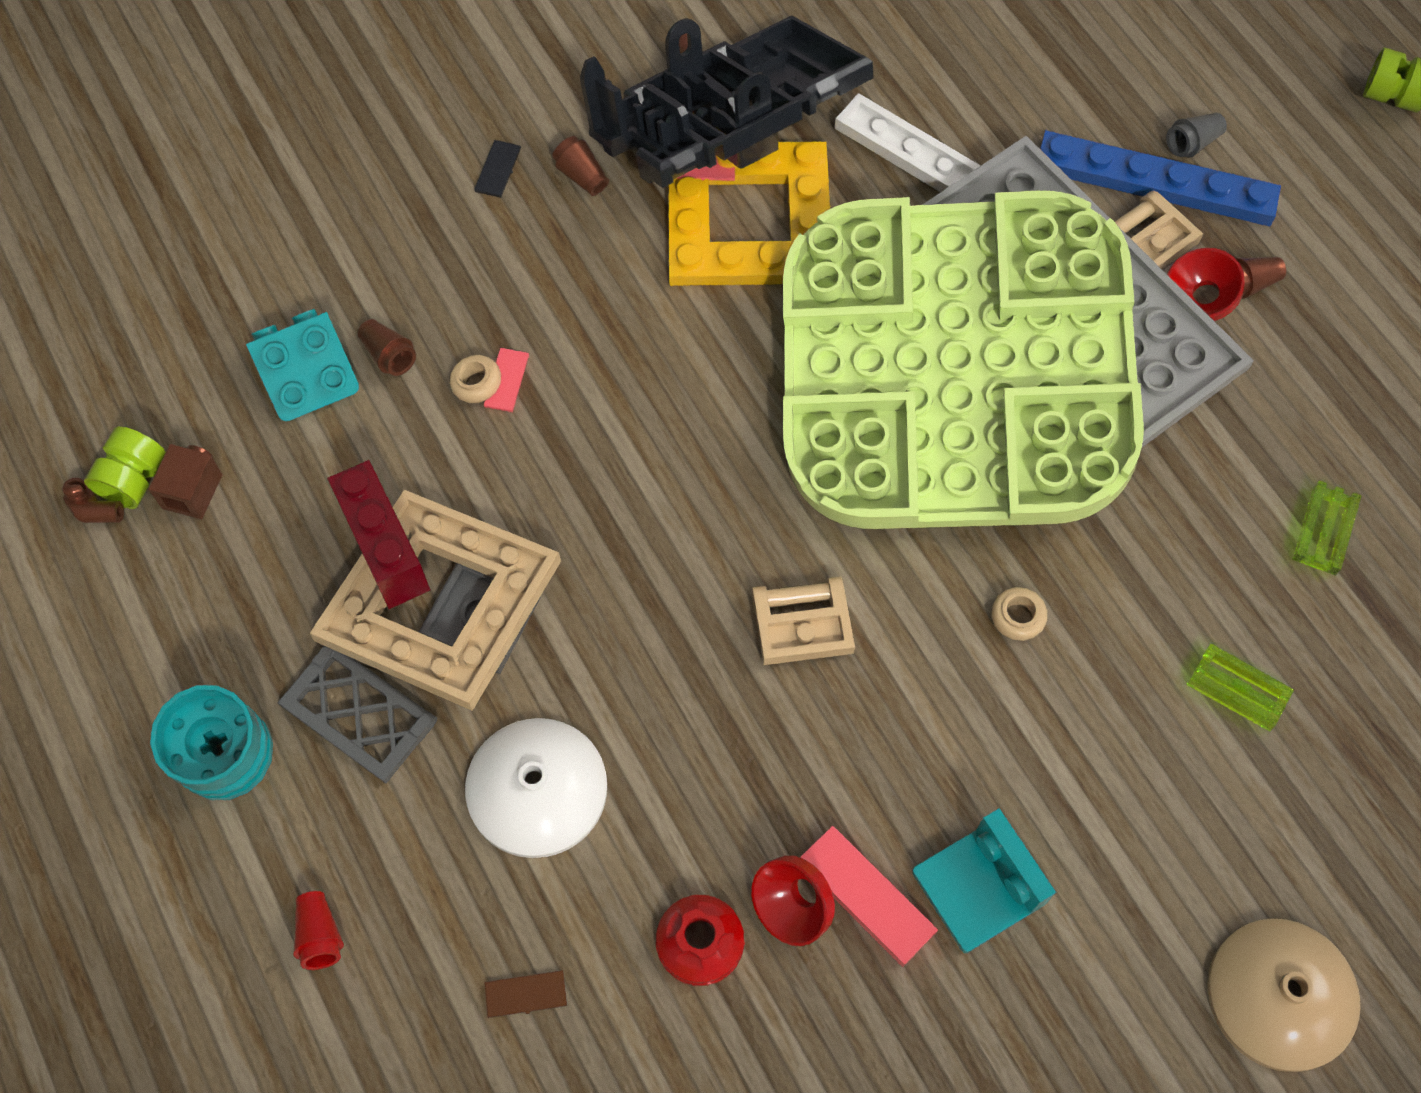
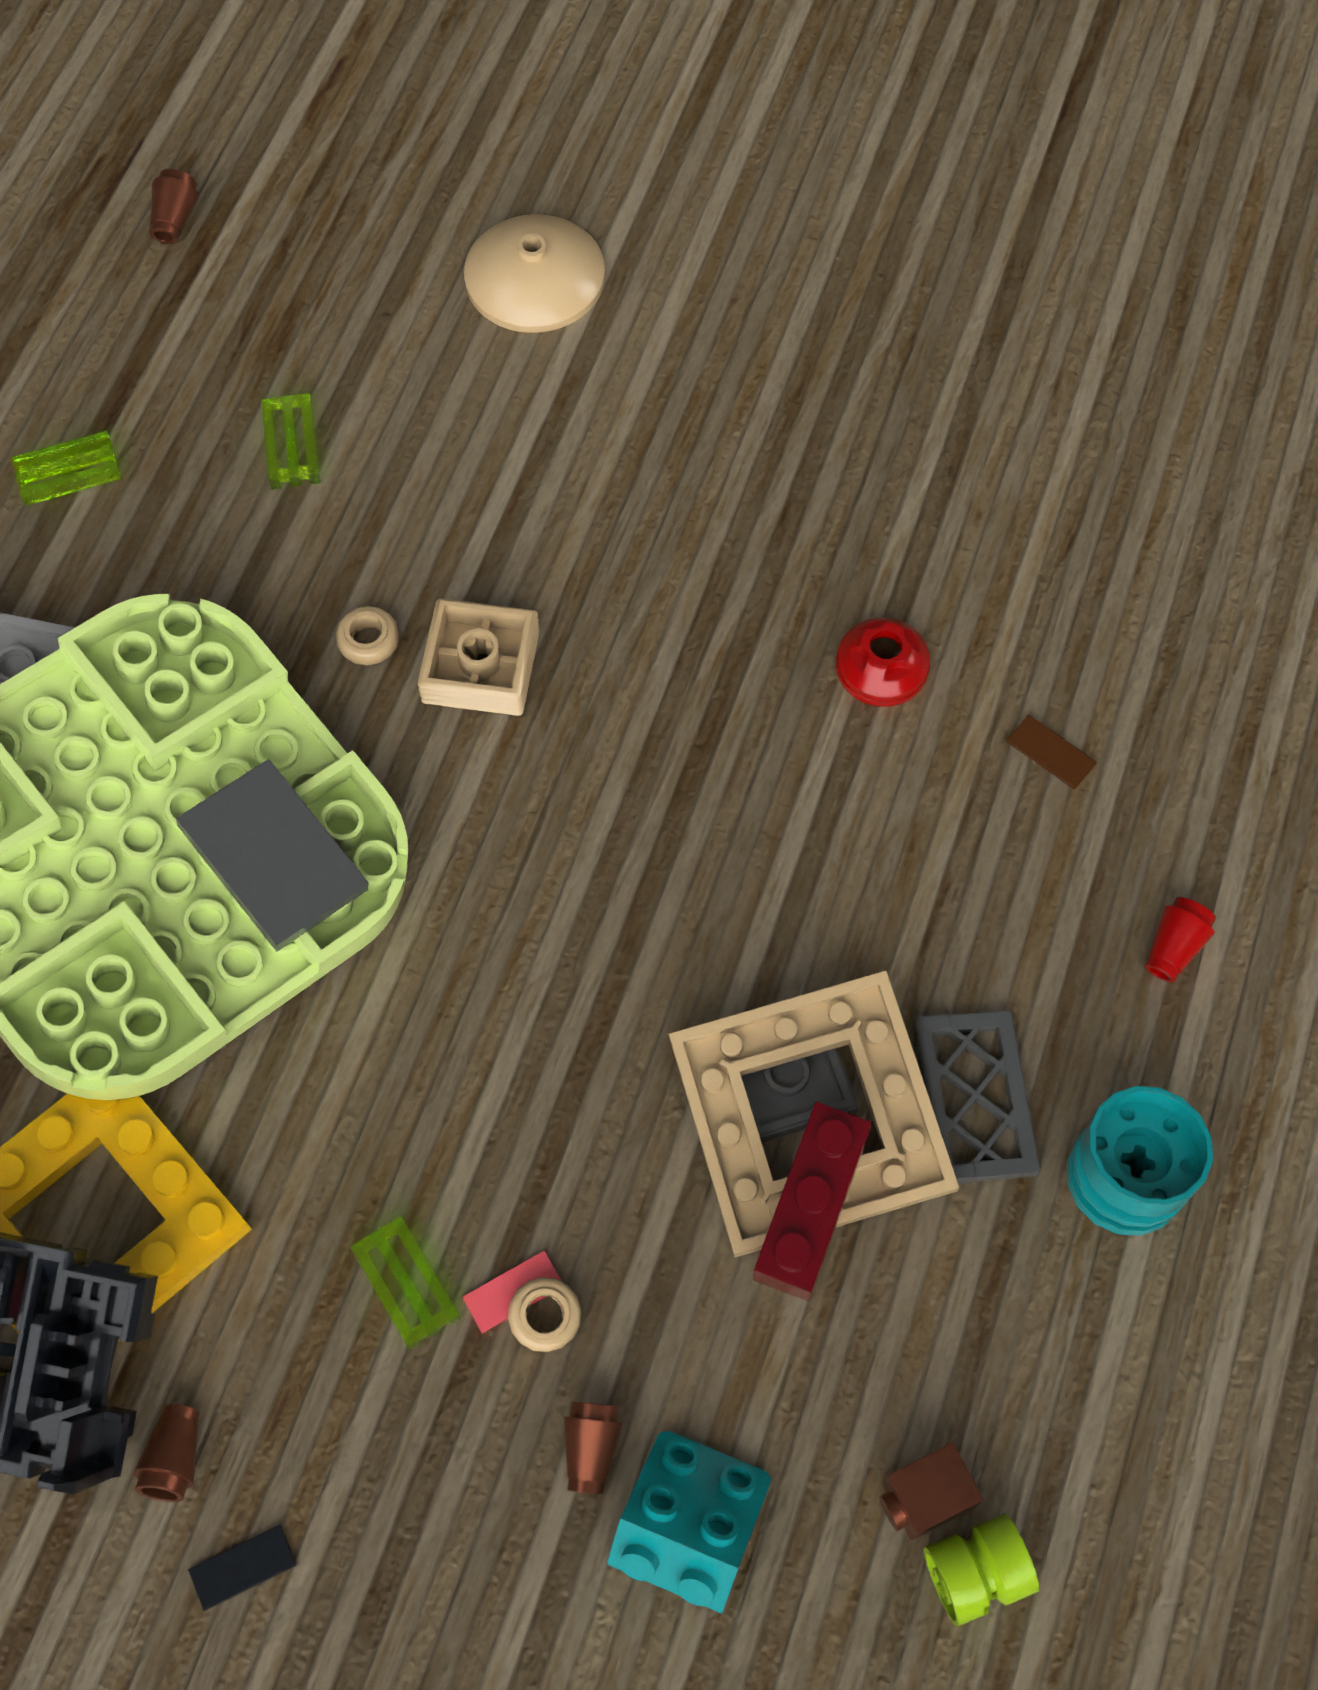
camera: 130 degrees left, 0 degrees up
copper arm [62,478,124,523] -> none
white dish [465,718,607,858] -> none
red piece [751,855,835,946] -> none
tan plate [752,576,855,665] -> none
coral tile [800,826,938,967] -> none
teal bracket [912,808,1057,953] -> none
none -> dark grey tile [176,759,369,952]
none -> clear neon green tile [350,1216,461,1350]
none -> tan brick [417,598,540,716]

